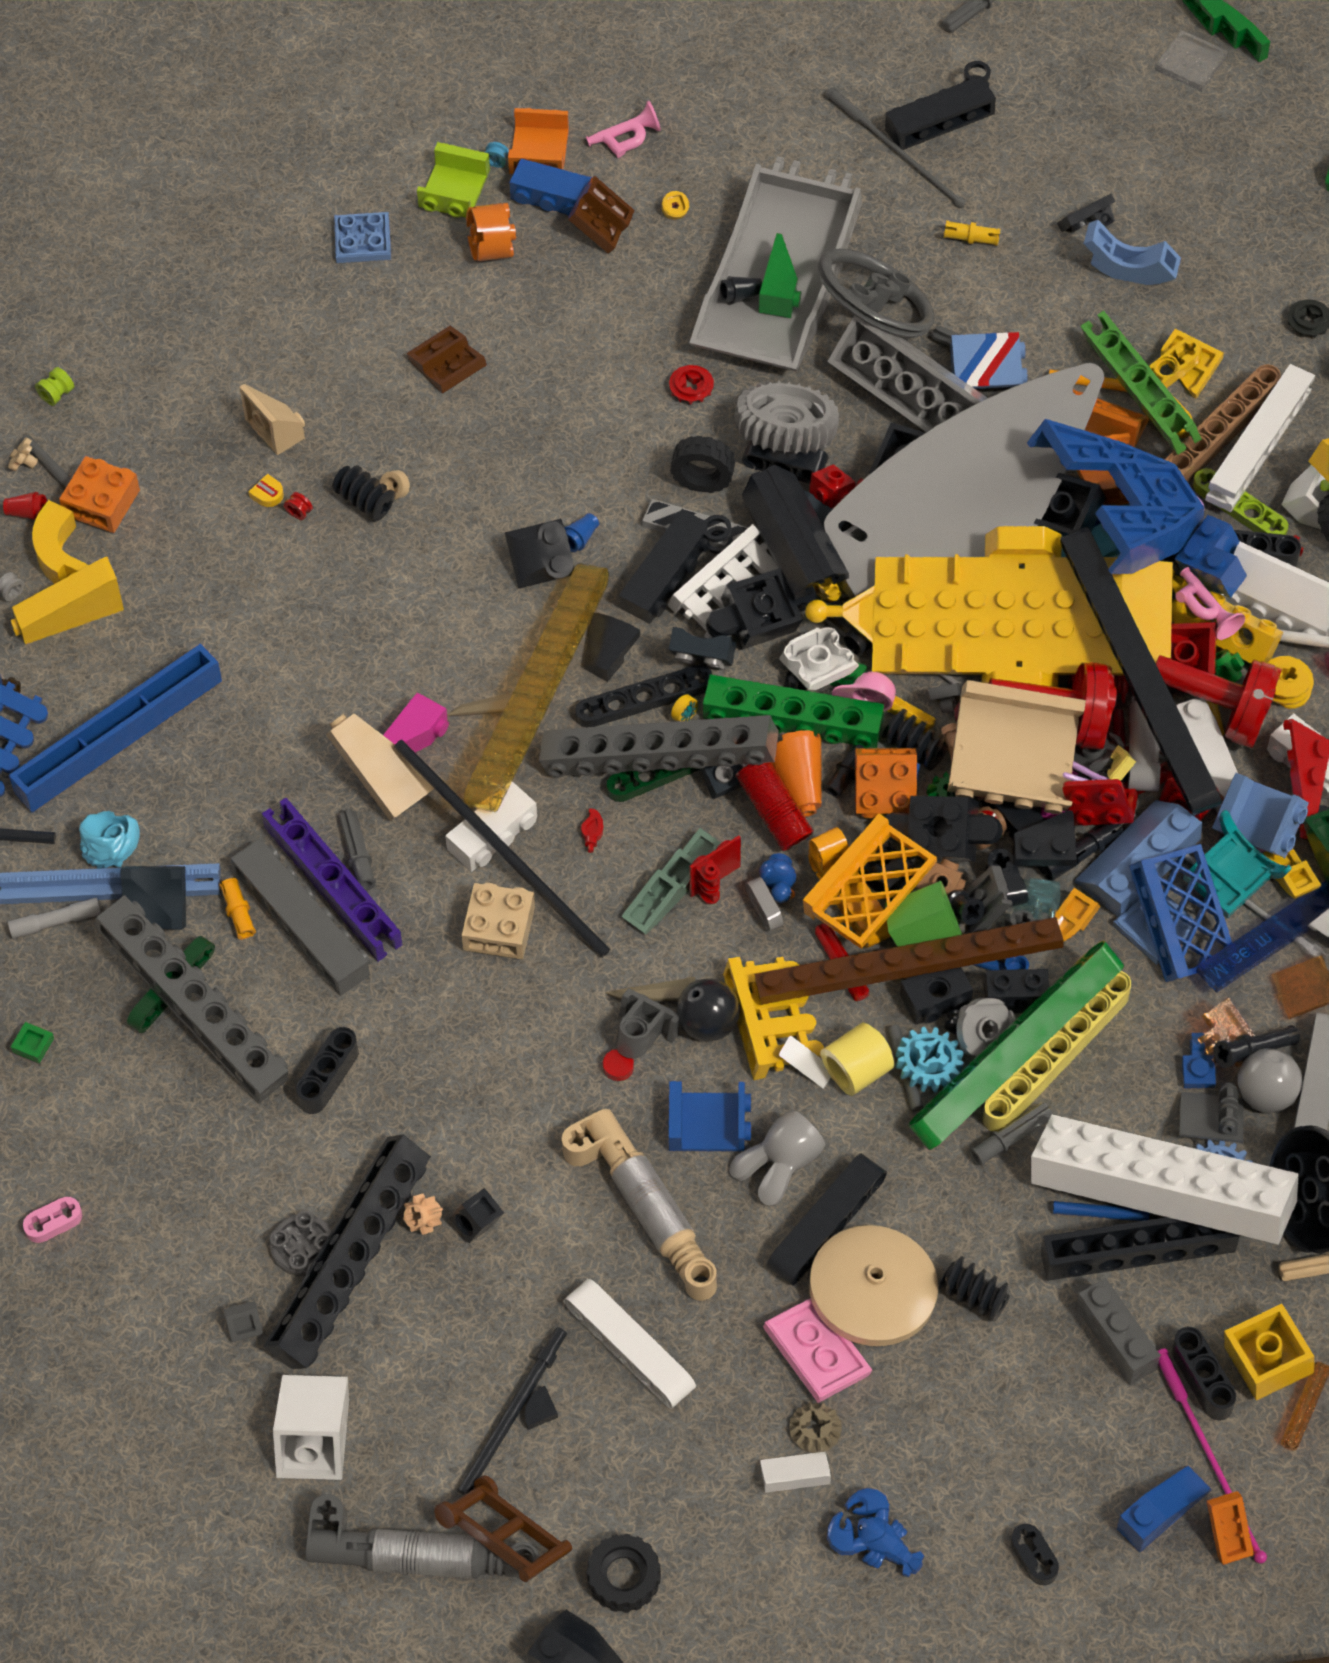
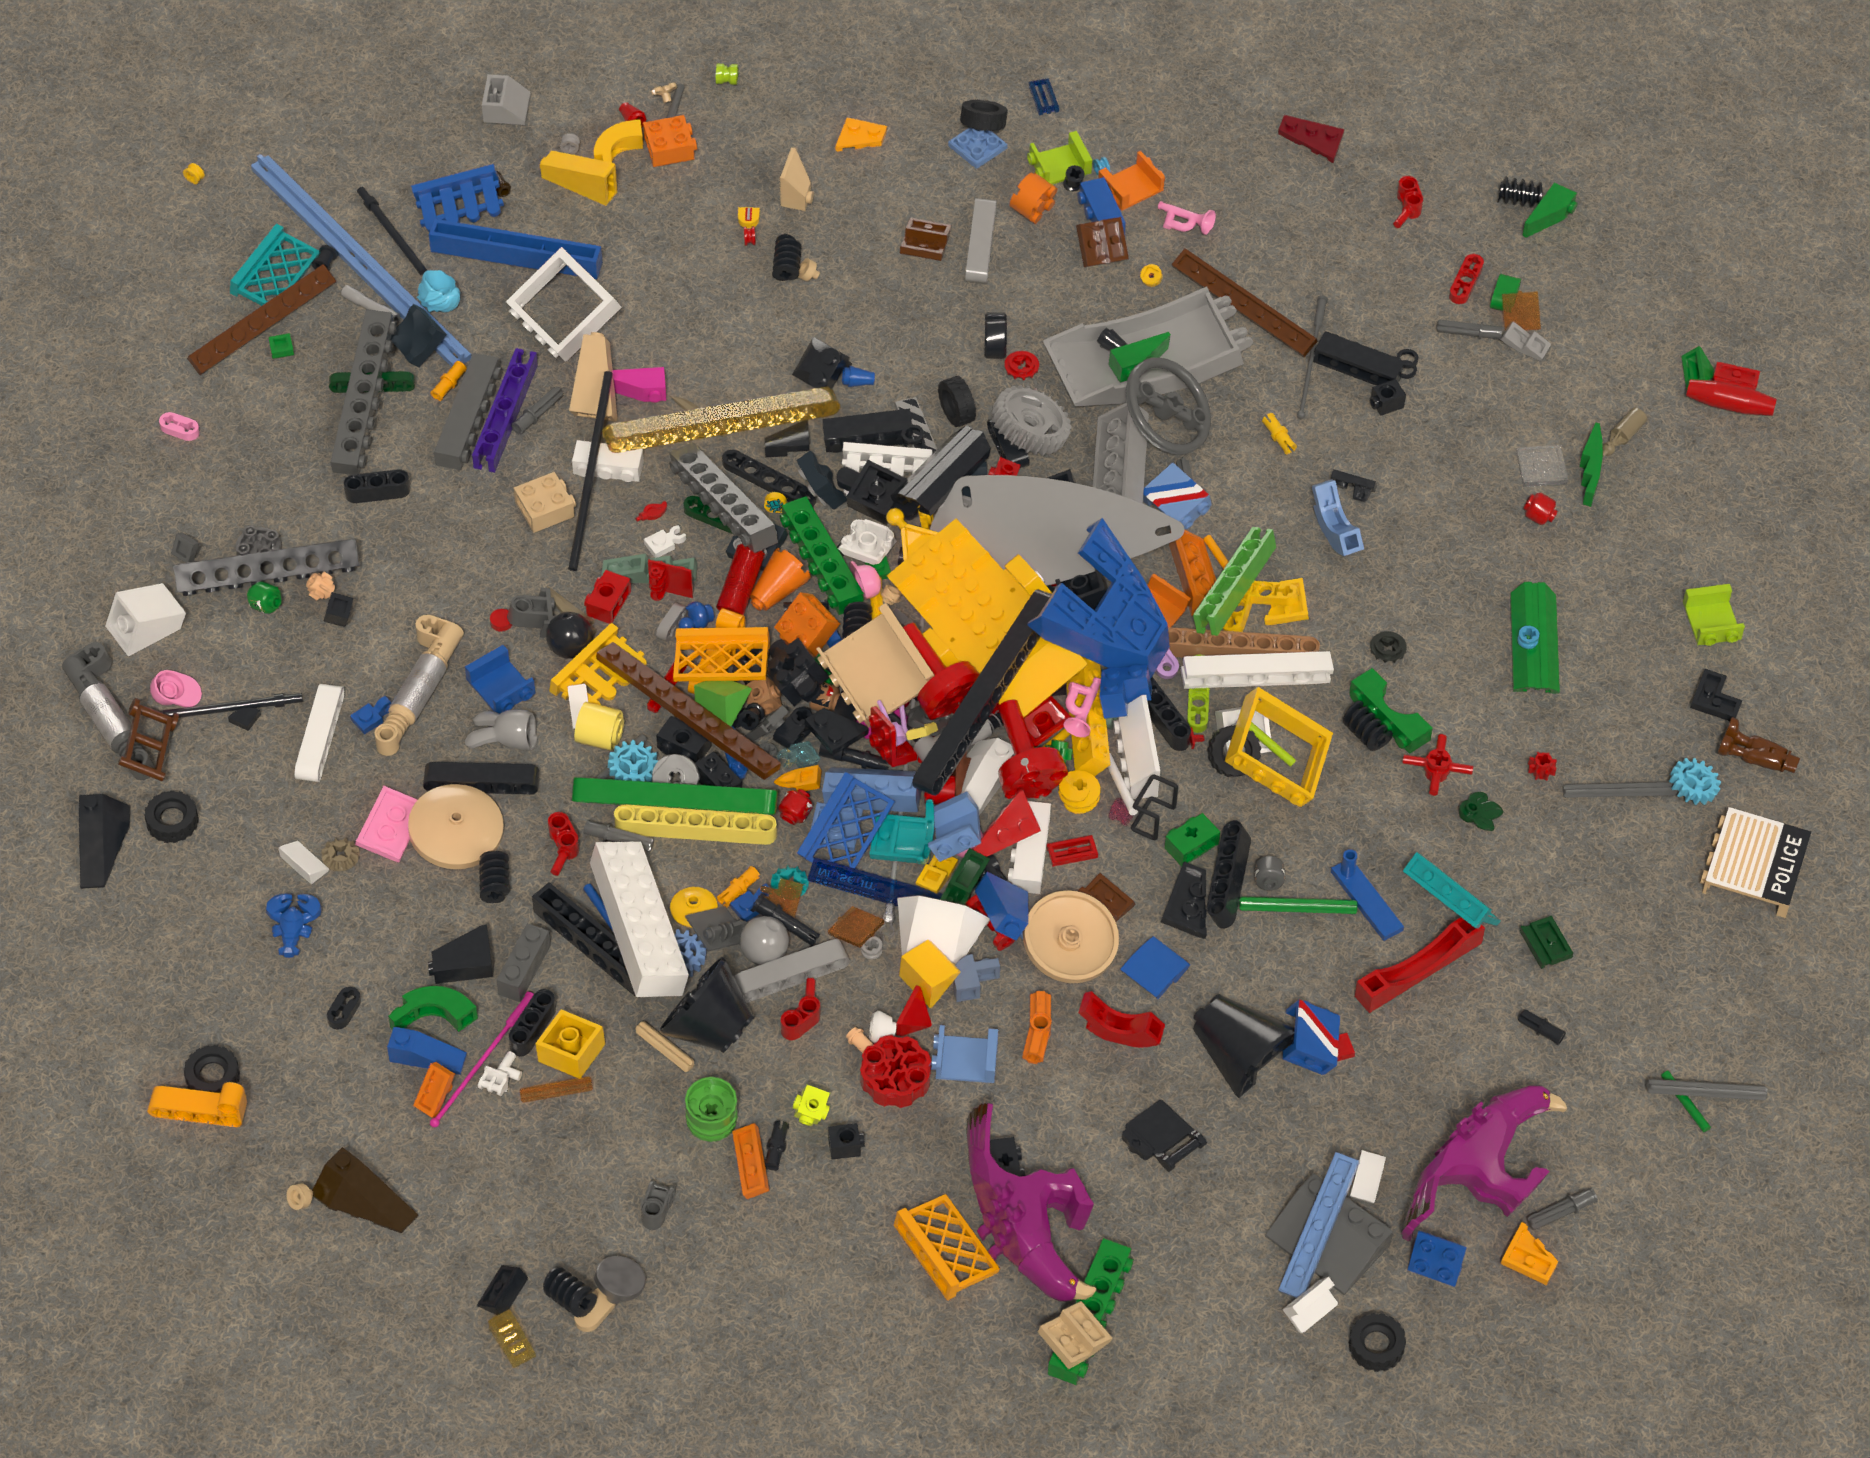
camera: 50 degrees right, 5 degrees down
none -> bright pink cap [150,670,202,707]
none -> green head [247,581,282,614]
none -> blue plate [350,696,391,735]
none -> green arch [388,986,478,1032]
none -> black slope [428,924,493,984]
none -> white arm [478,1051,522,1096]
none -> white window [506,247,622,362]
none -> red beam [548,812,579,876]
none -> red brick [584,570,631,624]
none -> white plate [644,525,686,558]
none -> yellow dish [670,887,718,927]
none -> light orange pin [717,866,760,908]
none -> teal gear [771,865,809,900]
none -> red head [778,789,813,825]
none -> light orange wing [836,118,887,152]
none -> tan plate [880,585,902,605]
none -> black tyre [960,100,1008,131]
none -> light grey beam [965,198,997,283]
none -> black animal [984,312,1007,359]
none -> clear blue tile [1028,78,1059,116]
none -> black bush [1063,165,1085,192]
none -> reddish brown plate [1171,248,1318,358]
none -> black brick [1370,379,1406,416]
none -> red head [1523,492,1558,525]

